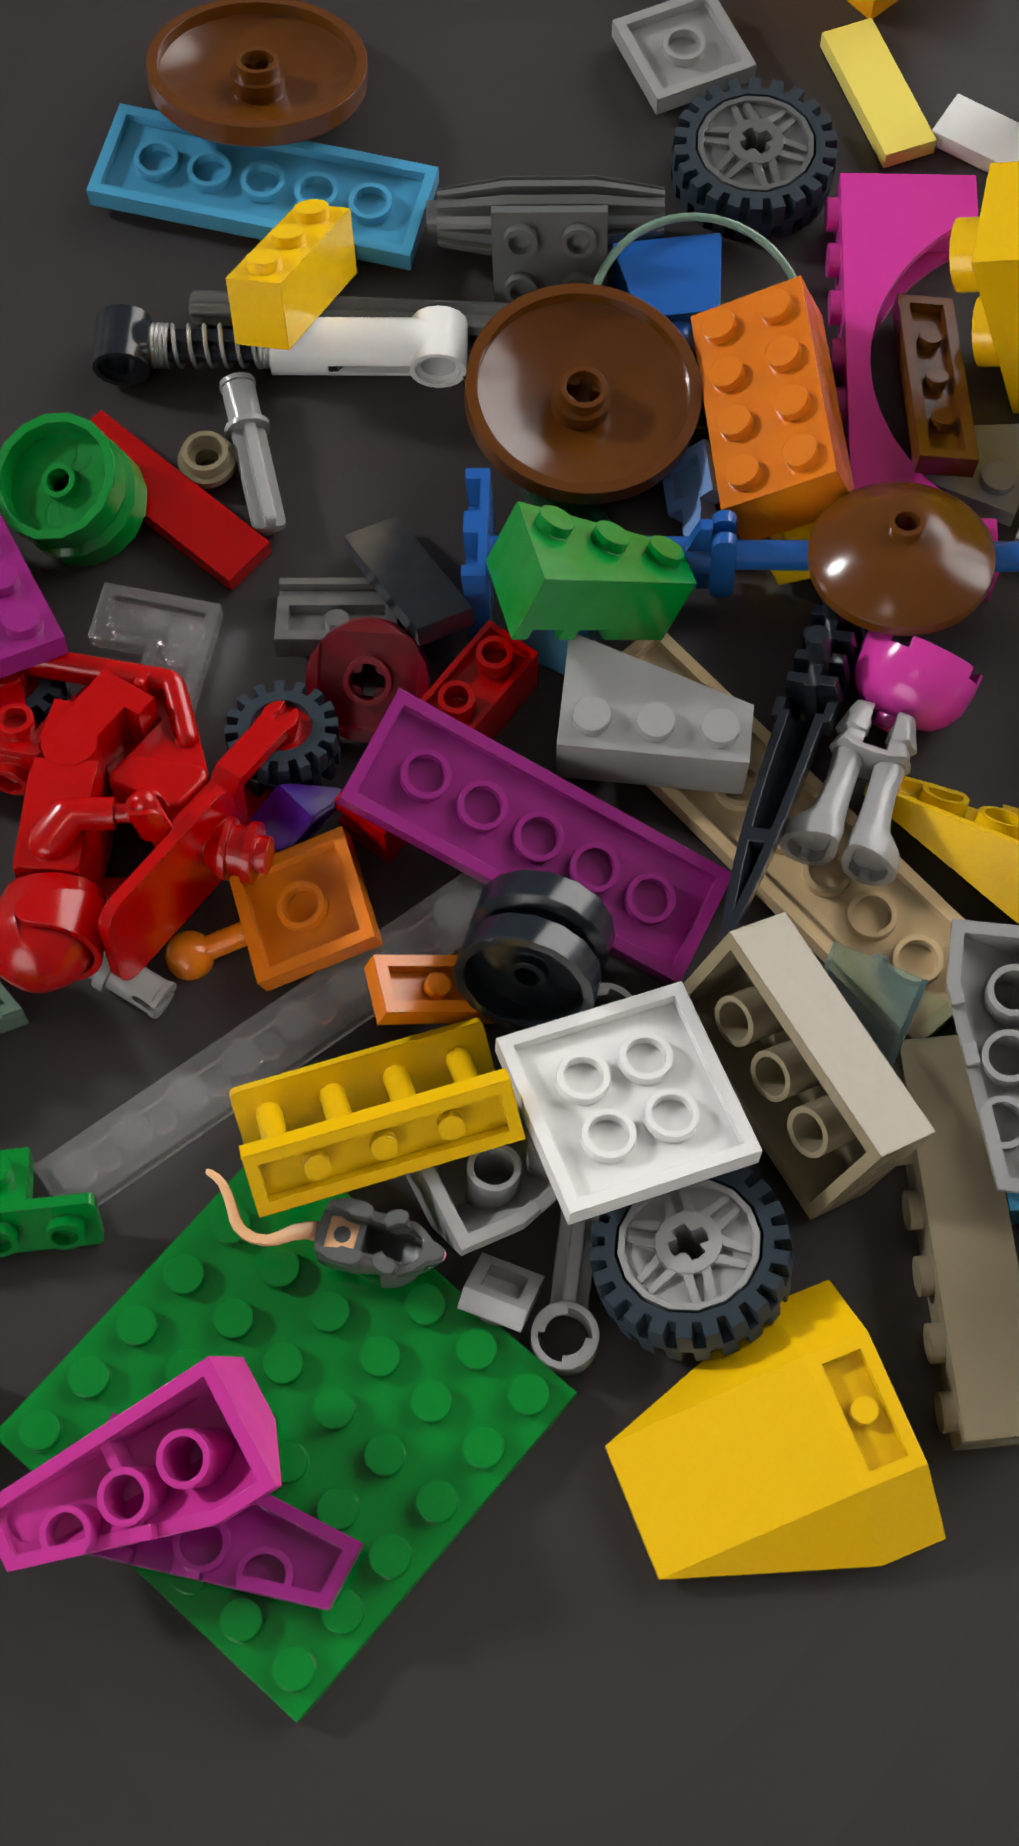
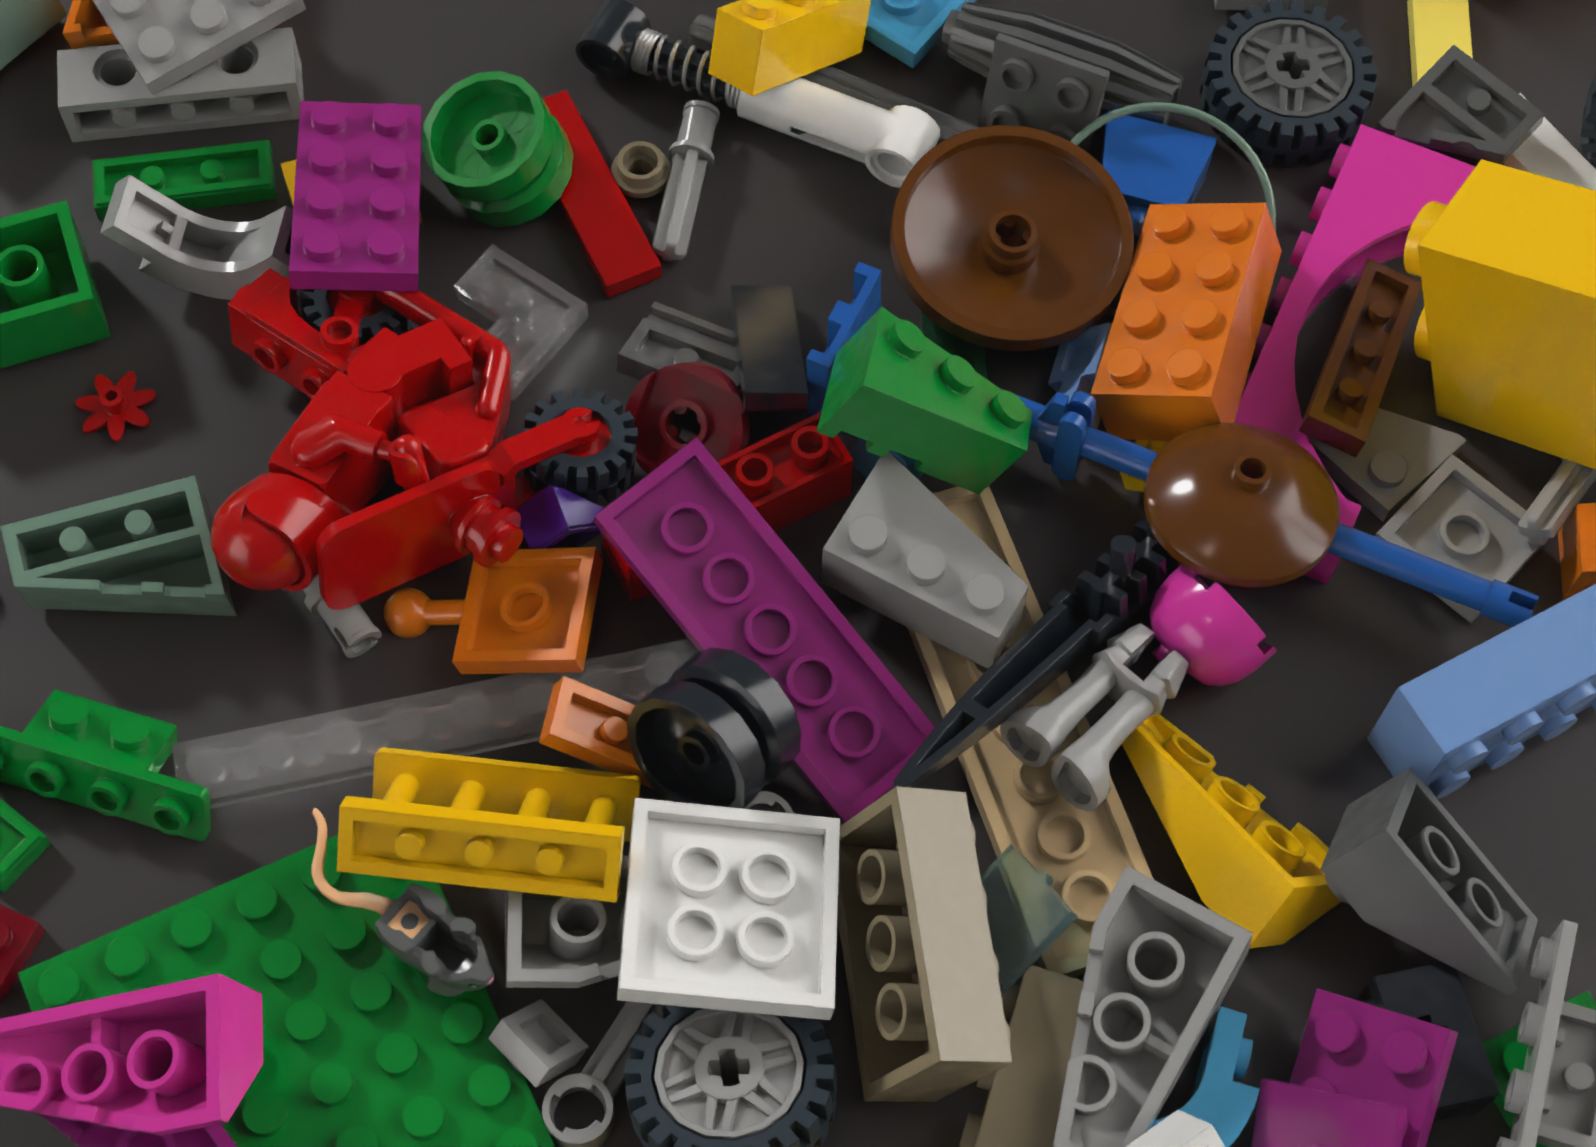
camera: 20 degrees right, 5 degrees down
none -> dark grey wing [1377,45,1544,164]

